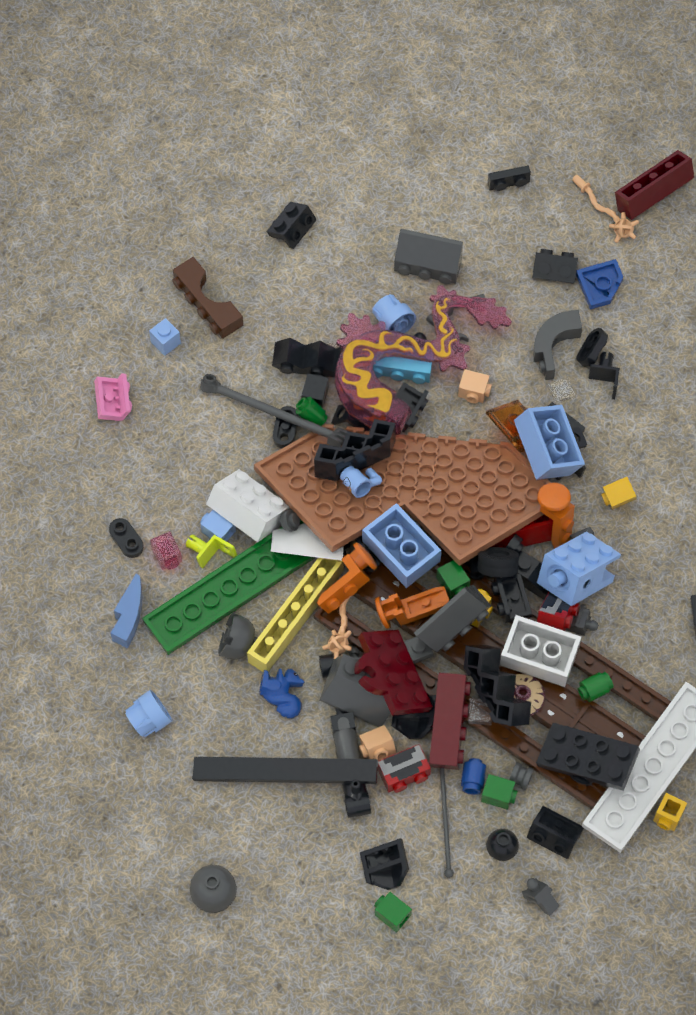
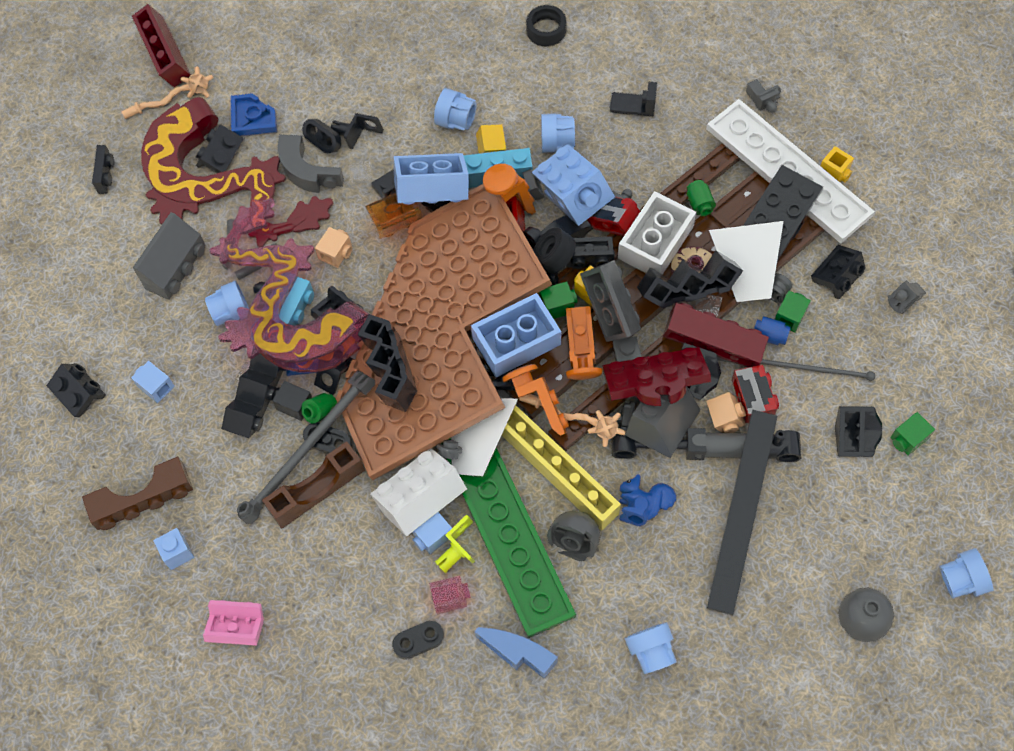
camera: 75 degrees left, 0 degrees up
light blue piece [340,466,382,498] -> none
black brick [486,829,519,861] -> none
none -> light blue brick [131,361,175,404]
none -> dark red animal [141,97,334,248]
none -> reddish brown arch [262,441,365,529]
none -> light blue piece [434,88,477,131]
none -> medium azure brick [463,148,532,188]
none -> light blue piece [541,114,575,153]
none -> white sticker [709,221,783,302]
none -> light blue piece [939,548,993,599]

